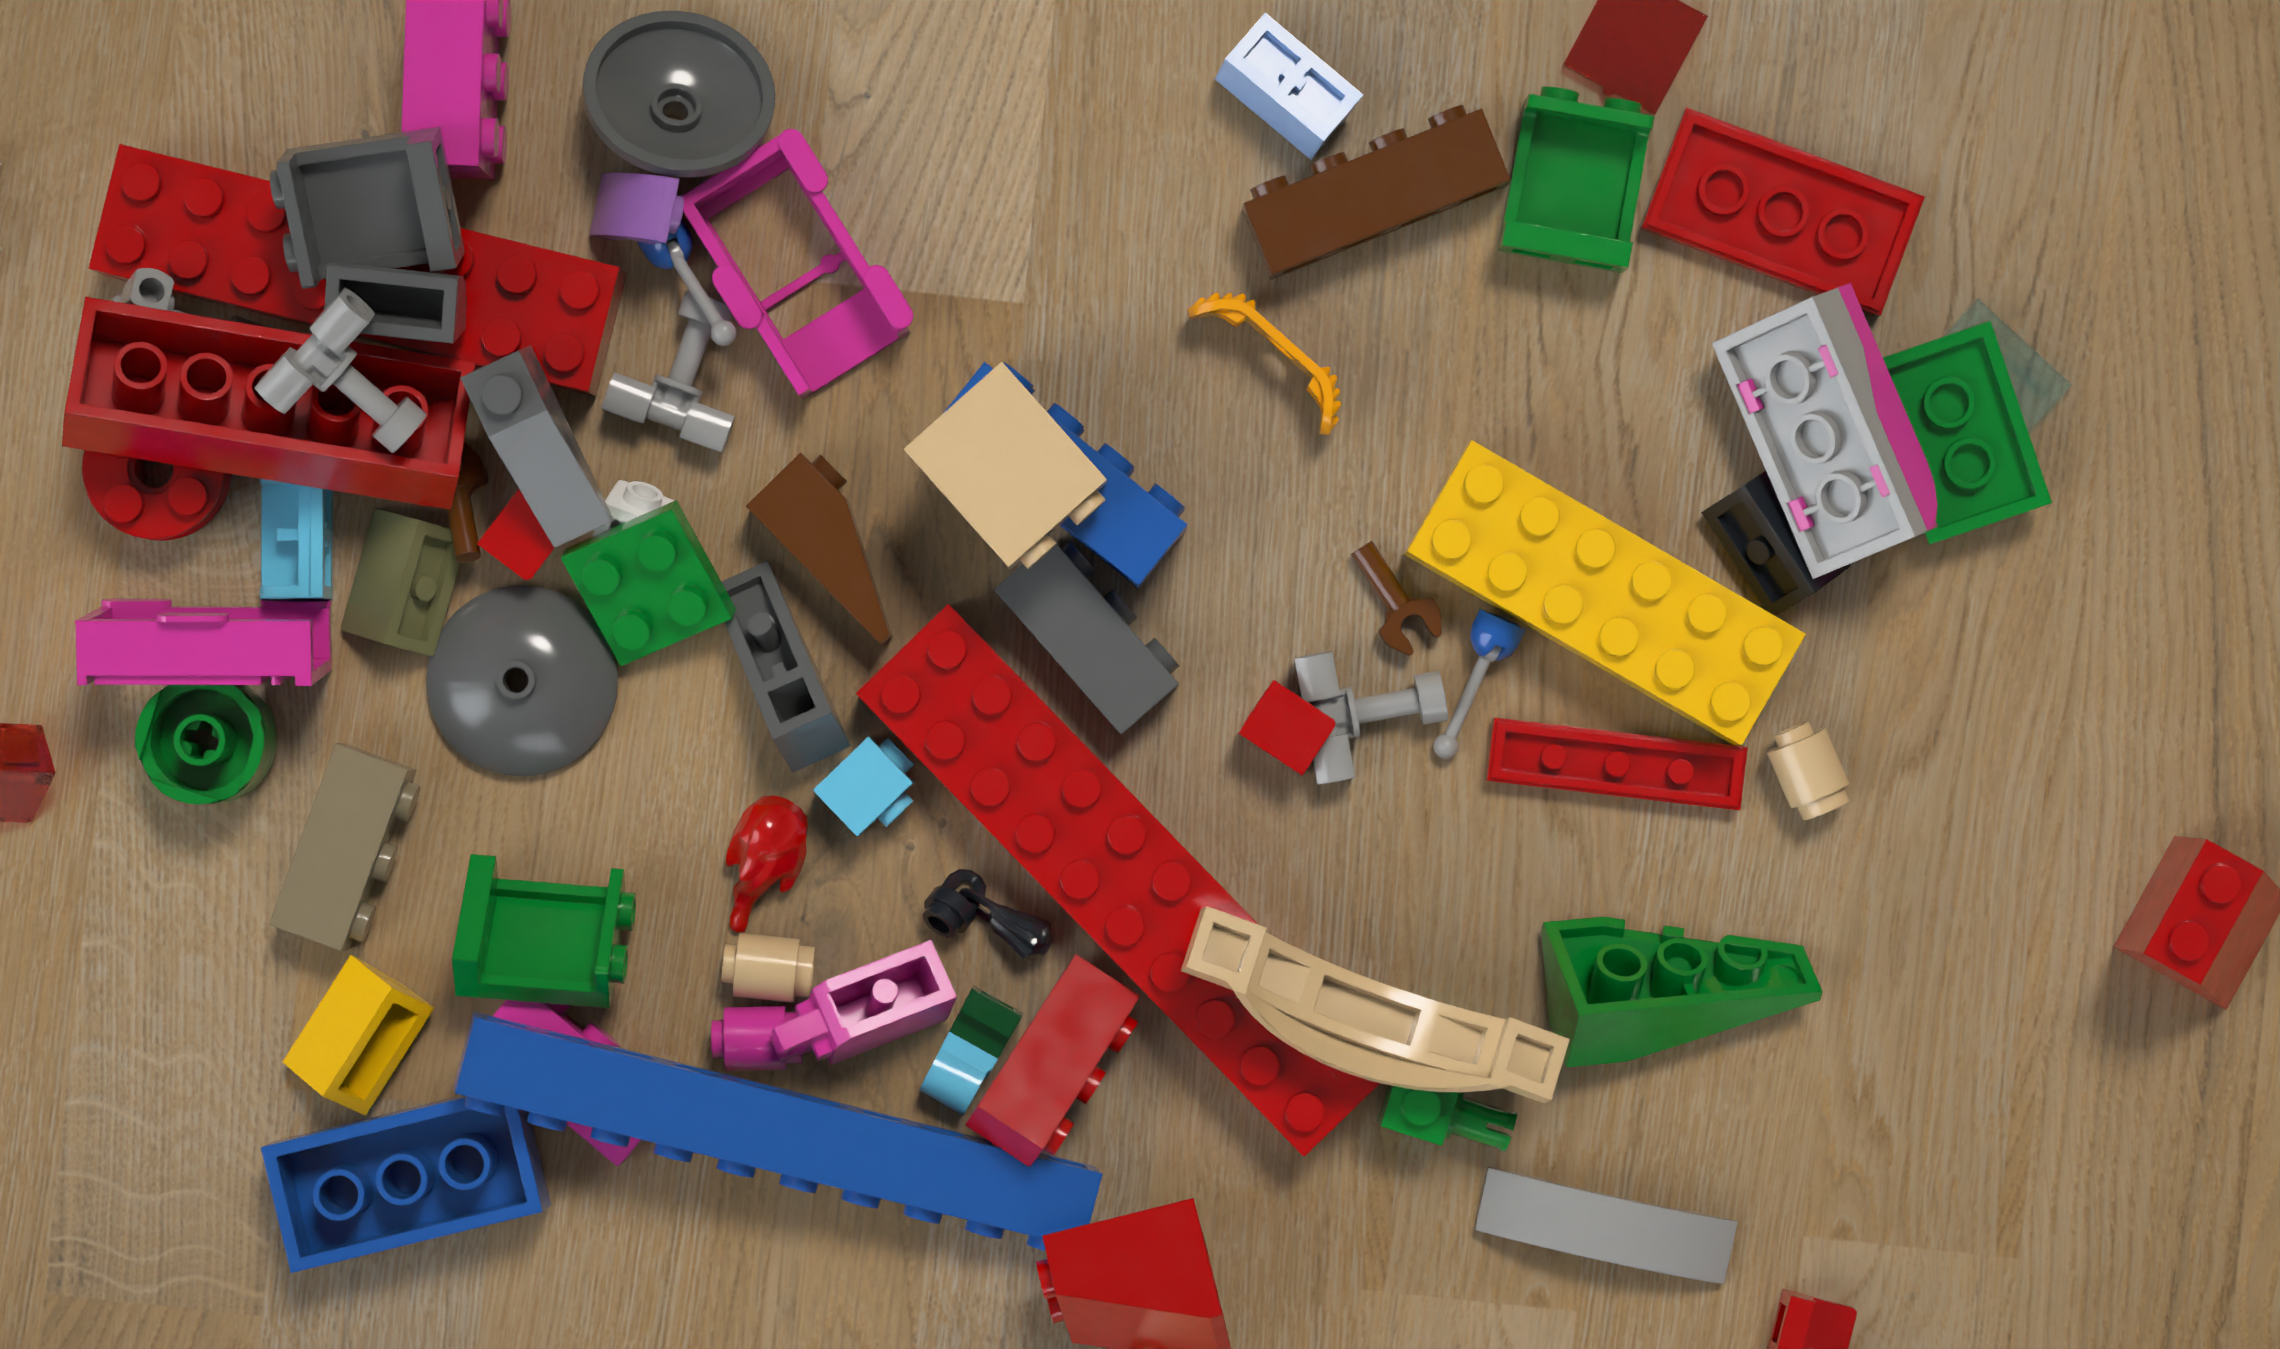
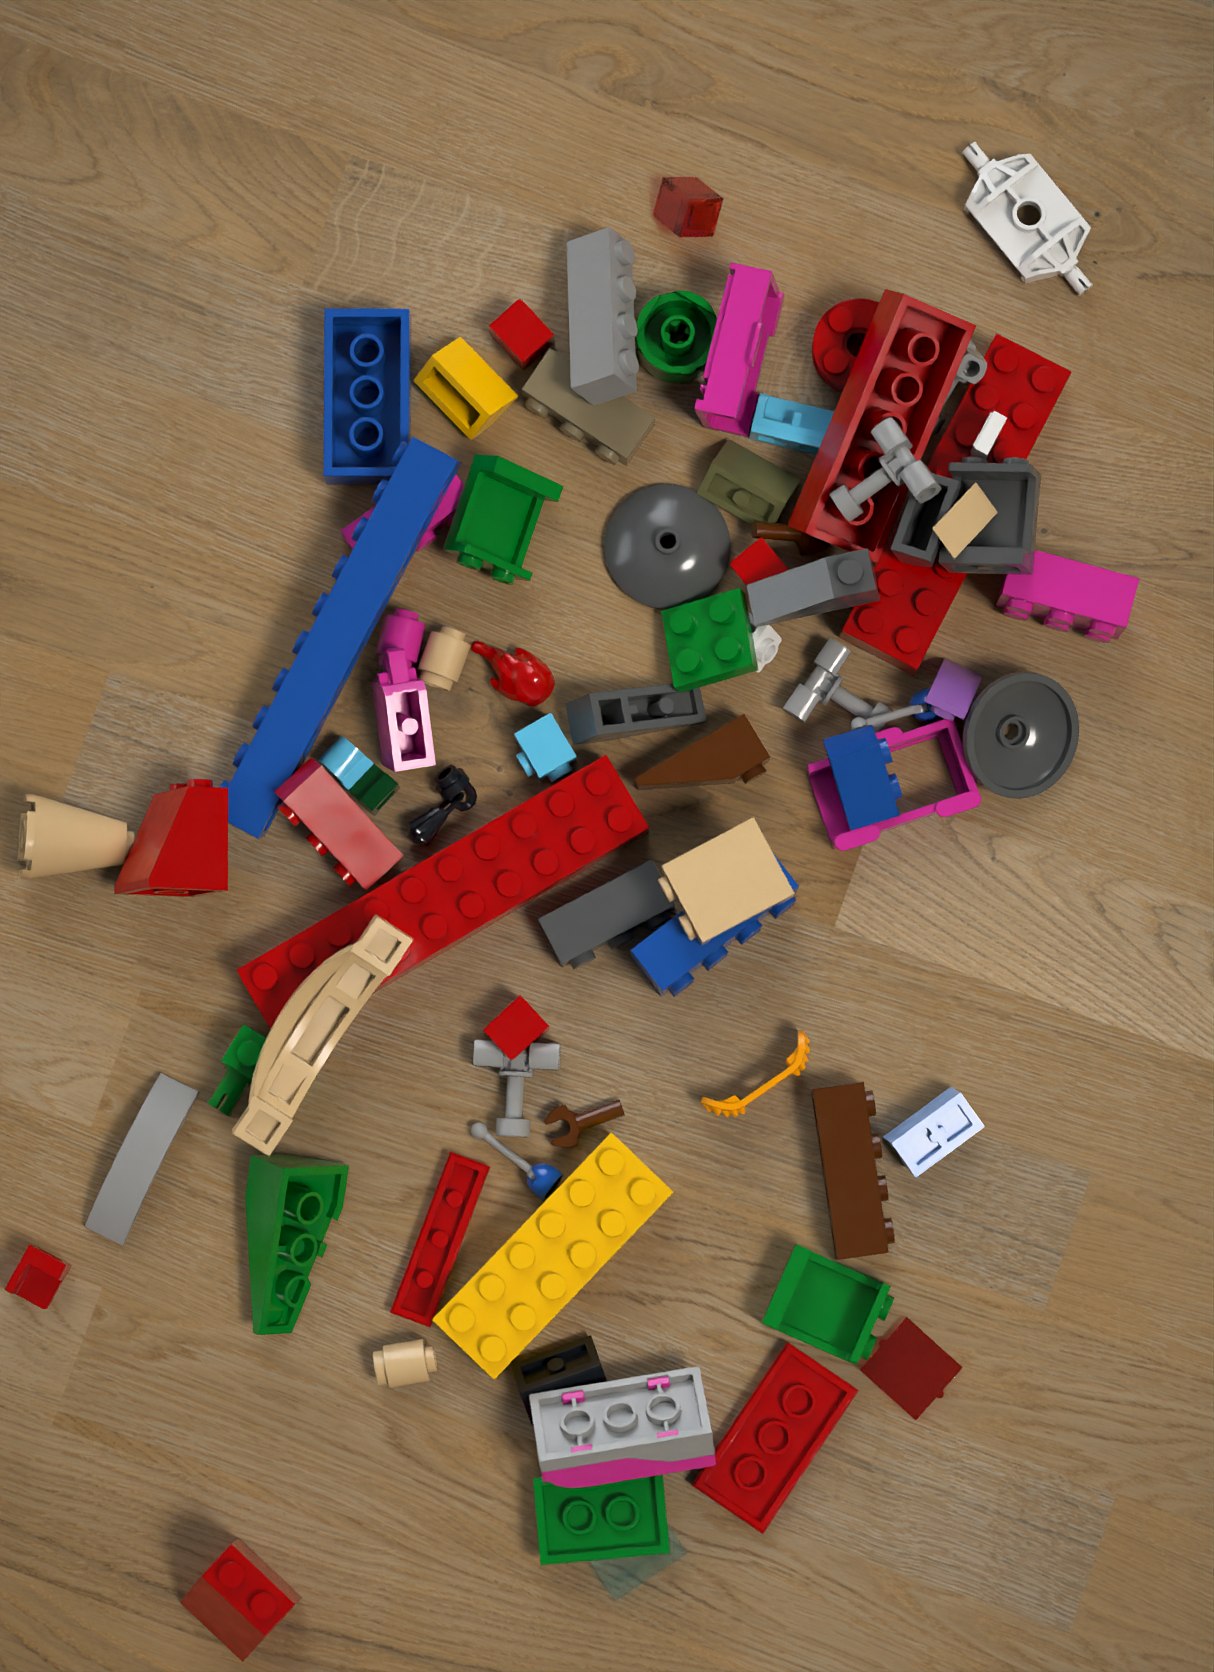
camera: 105 degrees right, 5 degrees down
none -> red panel [489,299,555,371]
none -> light grey brick [567,227,639,406]
none -> blue brick [823,724,903,831]
none -> tan sticker [932,482,998,559]
none -> white tile [970,411,1007,459]

